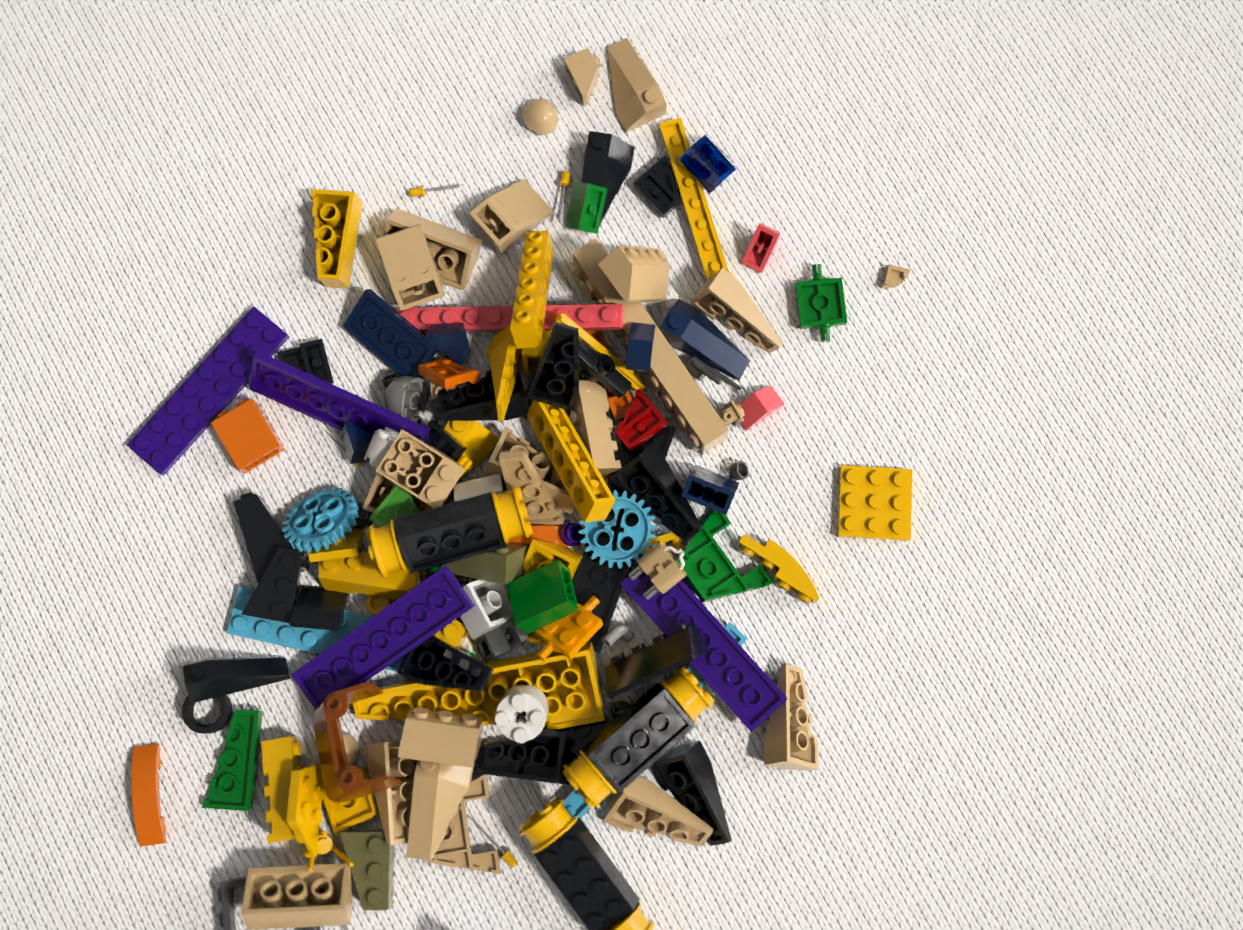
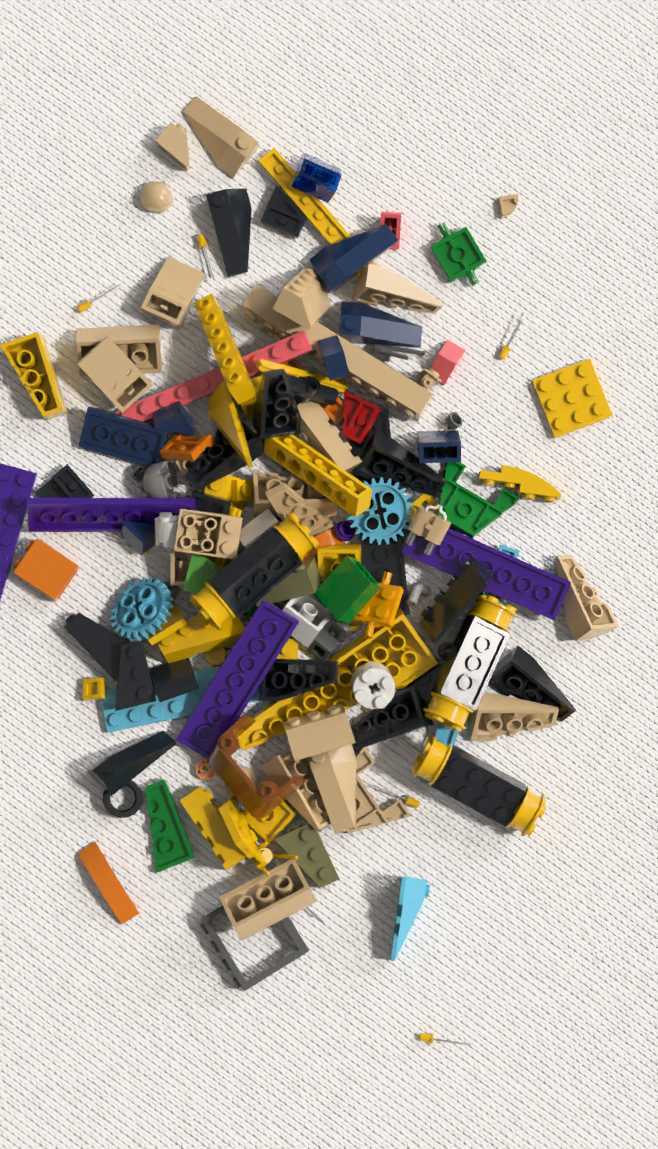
camera: 30 degrees left, 5 degrees up
green panel [565,182,608,234] -> none
none -> yellow plate [83,677,105,701]
none -> tile [196,759,216,780]
none -> yellow plate [231,480,253,501]
none -> dark blue wedge [309,224,399,292]
none -> piece [499,312,524,360]

